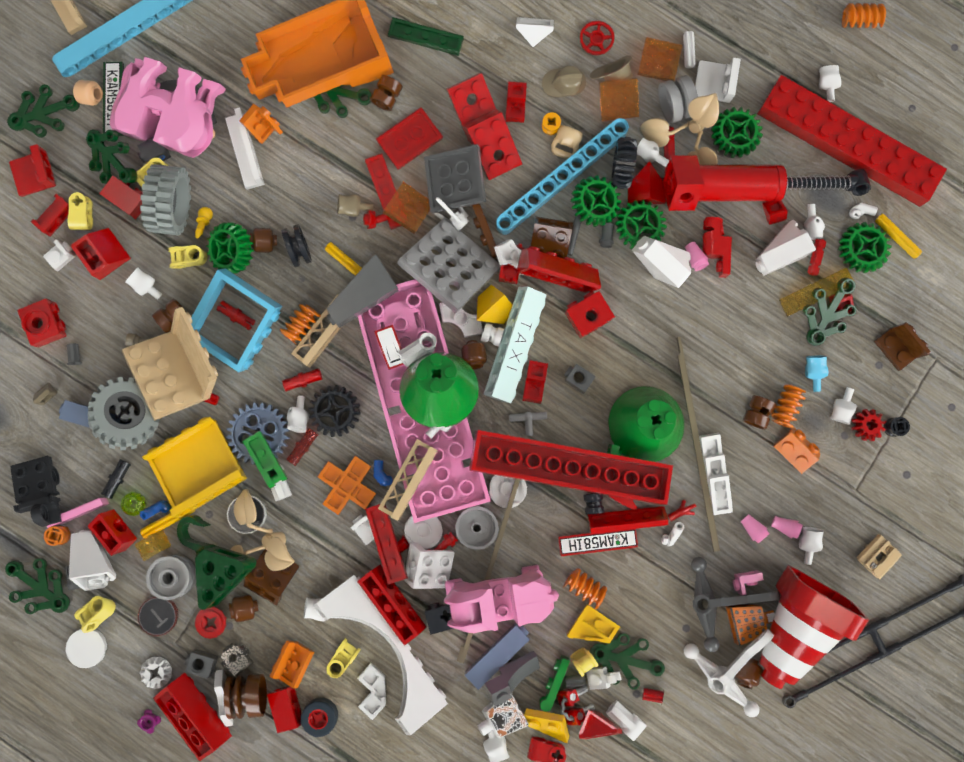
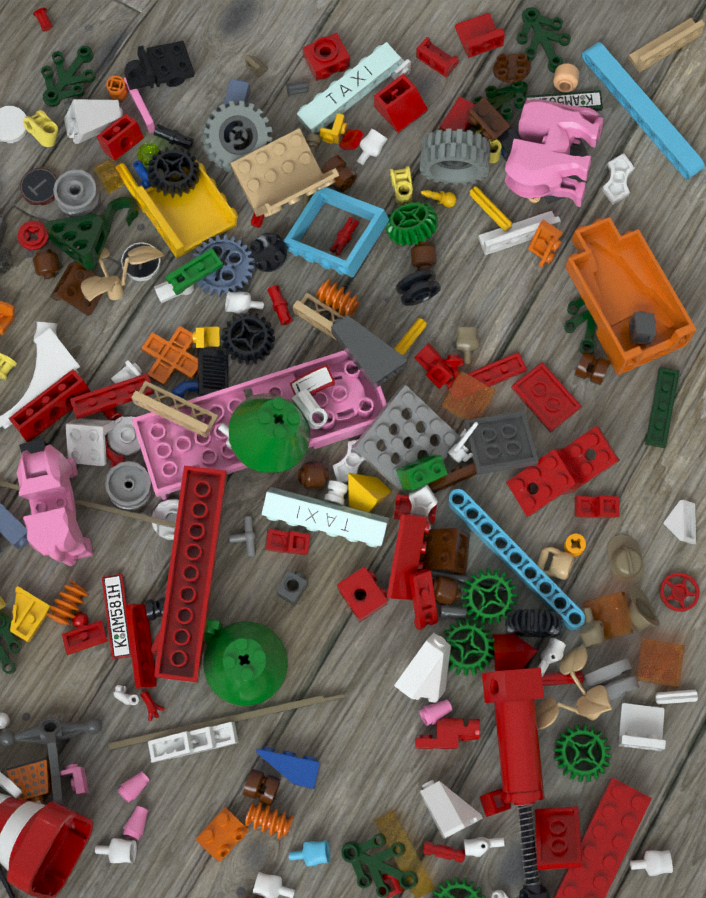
camera: 90 degrees right, 10 degrees down
light yellow piece [68,192,93,230] -> none
clear red pin [286,428,319,466] -> none
none -> red plate [61,612,108,655]
none -> black gear [147,146,200,198]
none -> yellow bracket [193,327,220,348]
none -> black window [197,348,228,395]
none -> black dish [250,233,287,272]
none -> blue slope [256,746,320,789]
none -> light aqua brick [297,42,402,134]
none -> yellow bracket [319,113,347,144]
none -> red plate [339,129,364,150]
none -> green brick [396,454,448,491]
none -> red plate [409,569,438,630]
none -> red slope [414,343,453,389]
none -> reddish brown head [432,576,461,605]
none -> reddish brown bracket [466,97,510,143]
none -> yellow axle [469,186,512,231]
none -> reddish brown dish [493,53,531,83]
none -> red plate [535,806,583,870]
none -> dark tan piece [580,608,606,649]
none -> white tile [602,153,635,205]
none -> dark grey brick [629,311,656,344]

